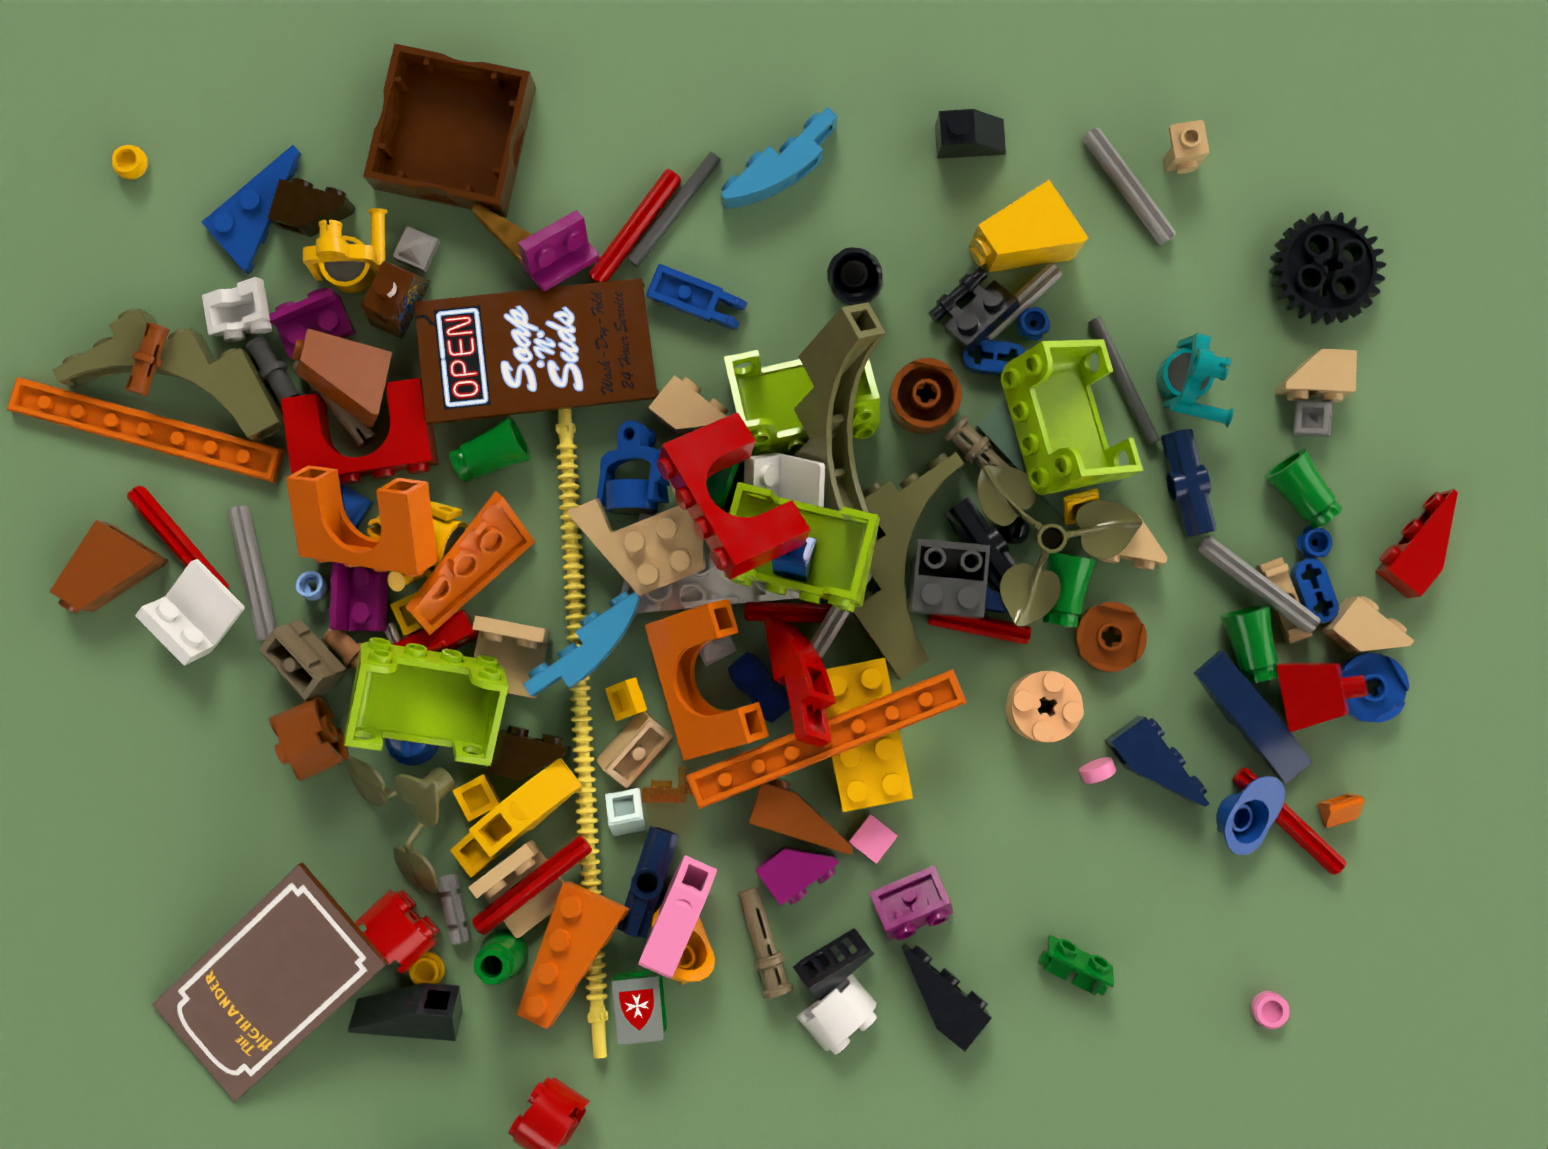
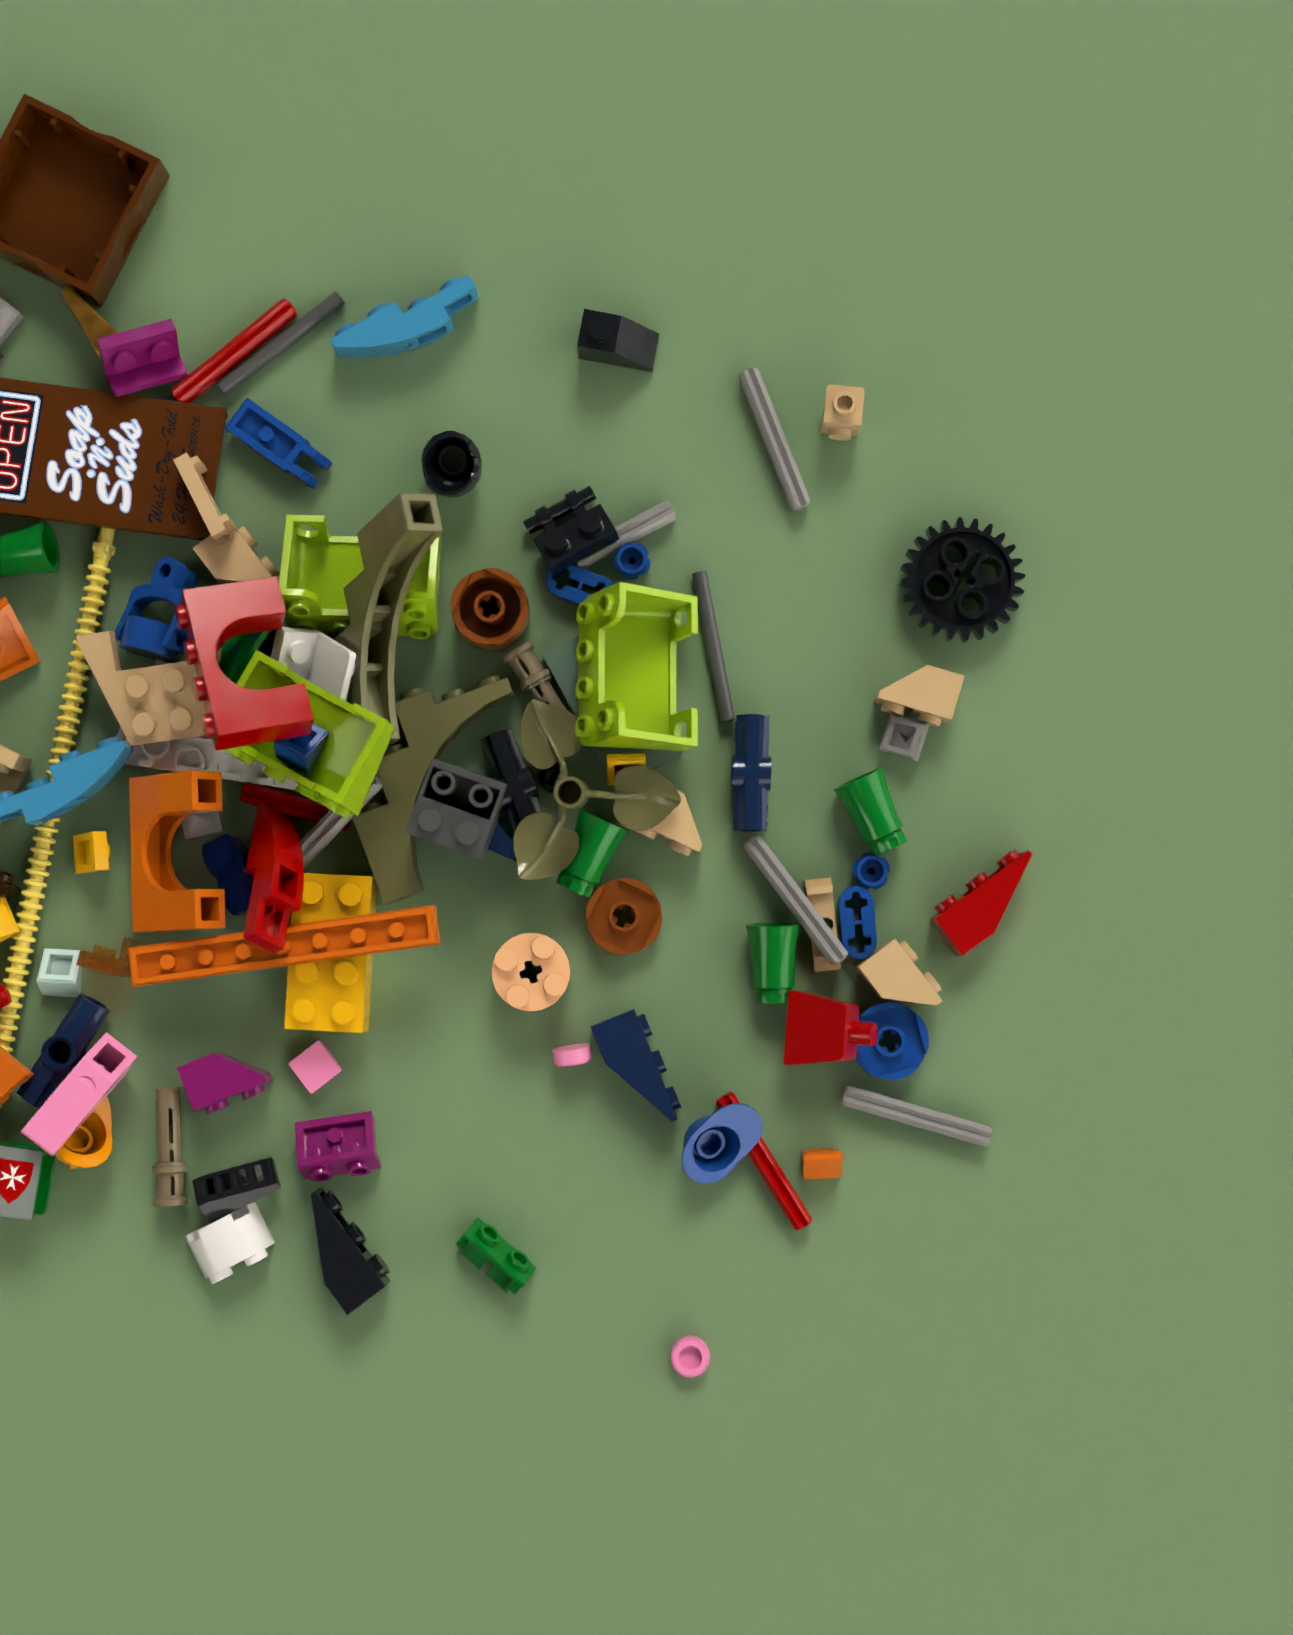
camera: 15 degrees right, 0 degrees up
tan slope [596,711,674,789] -> none
dark orange slope [749,778,853,855] -> none
red axle [928,615,1031,644] -> none
yellow slope [969,180,1088,273] -> none
teal piece [1156,333,1234,428] -> none
dark blue slope [1193,650,1312,784] -> none
none -> tan piece [173,452,237,545]
none -> light grey axle [841,1085,992,1147]

